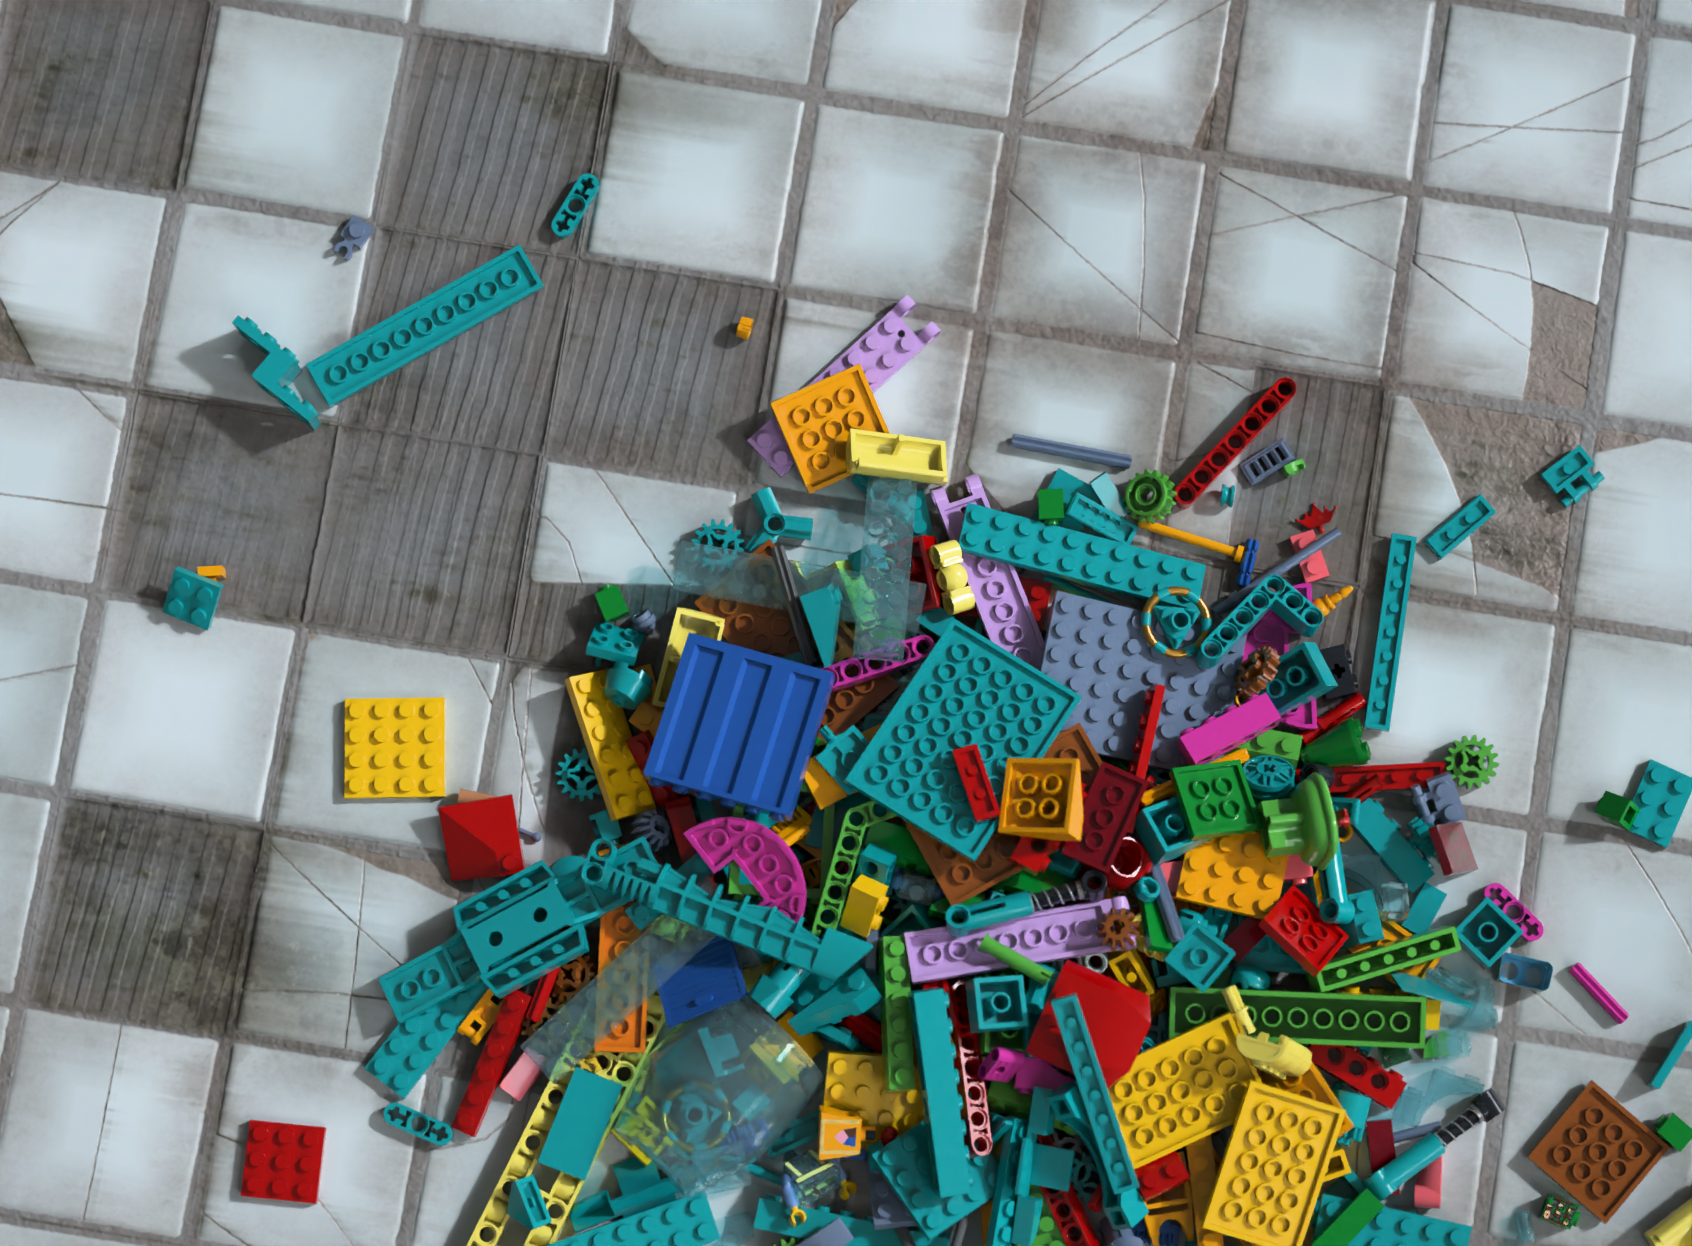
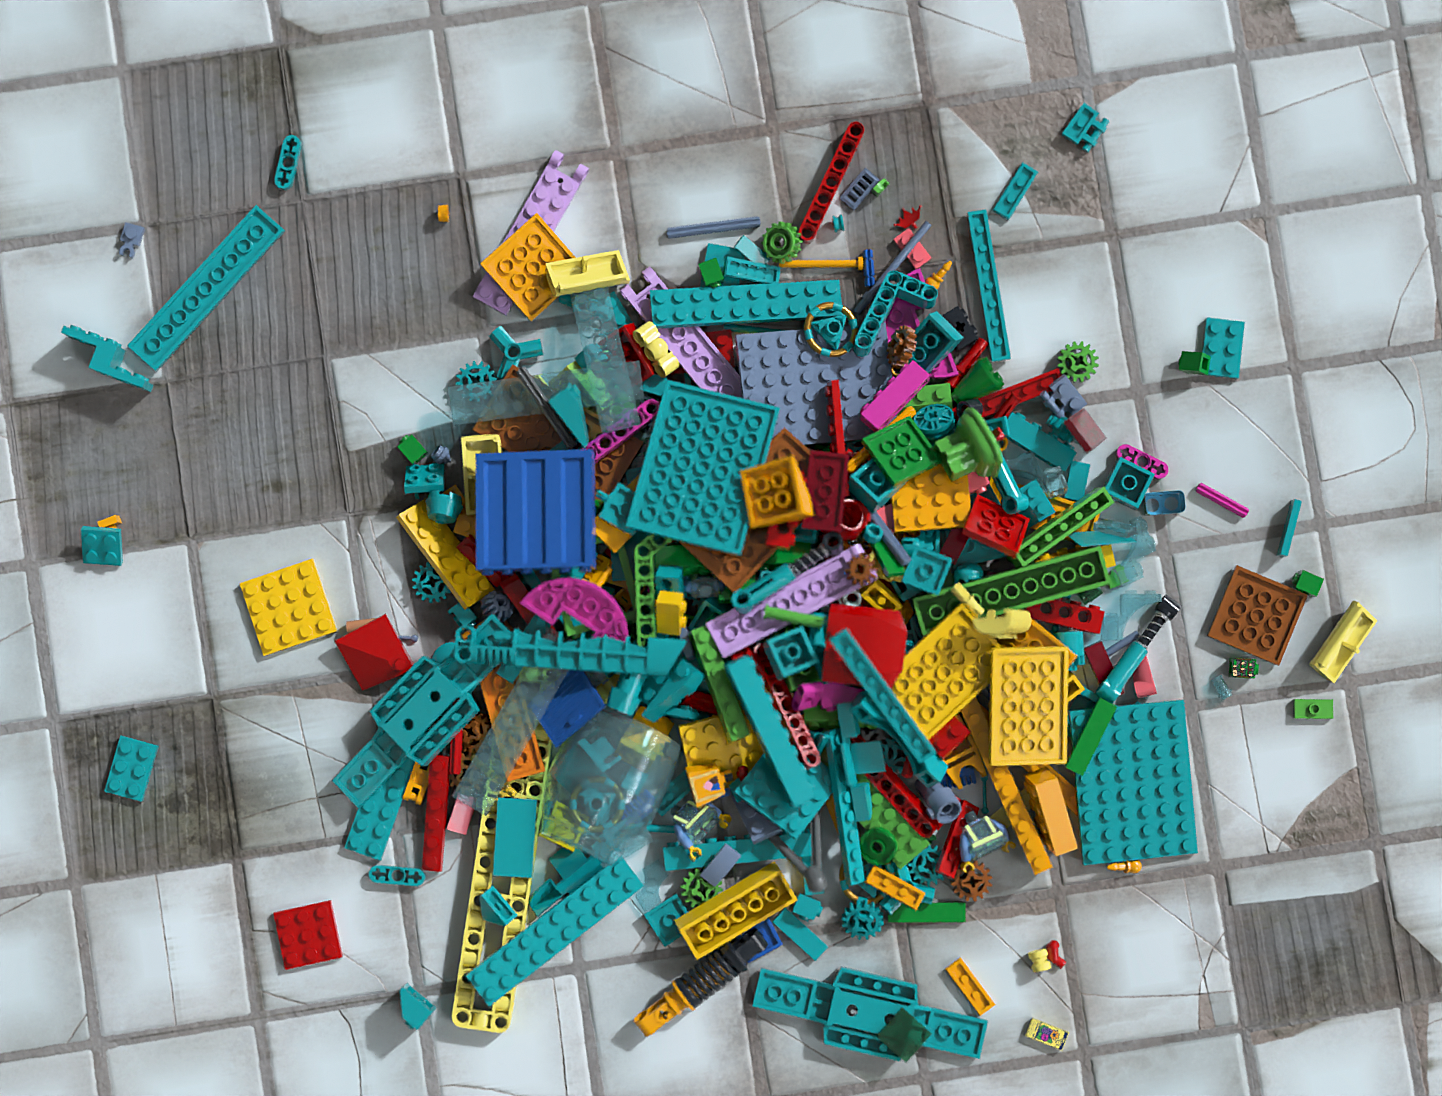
camera: 20 degrees left, 5 degrees up
red plate [952,743,1001,823] -> none
none -> teal plate [104,735,159,802]

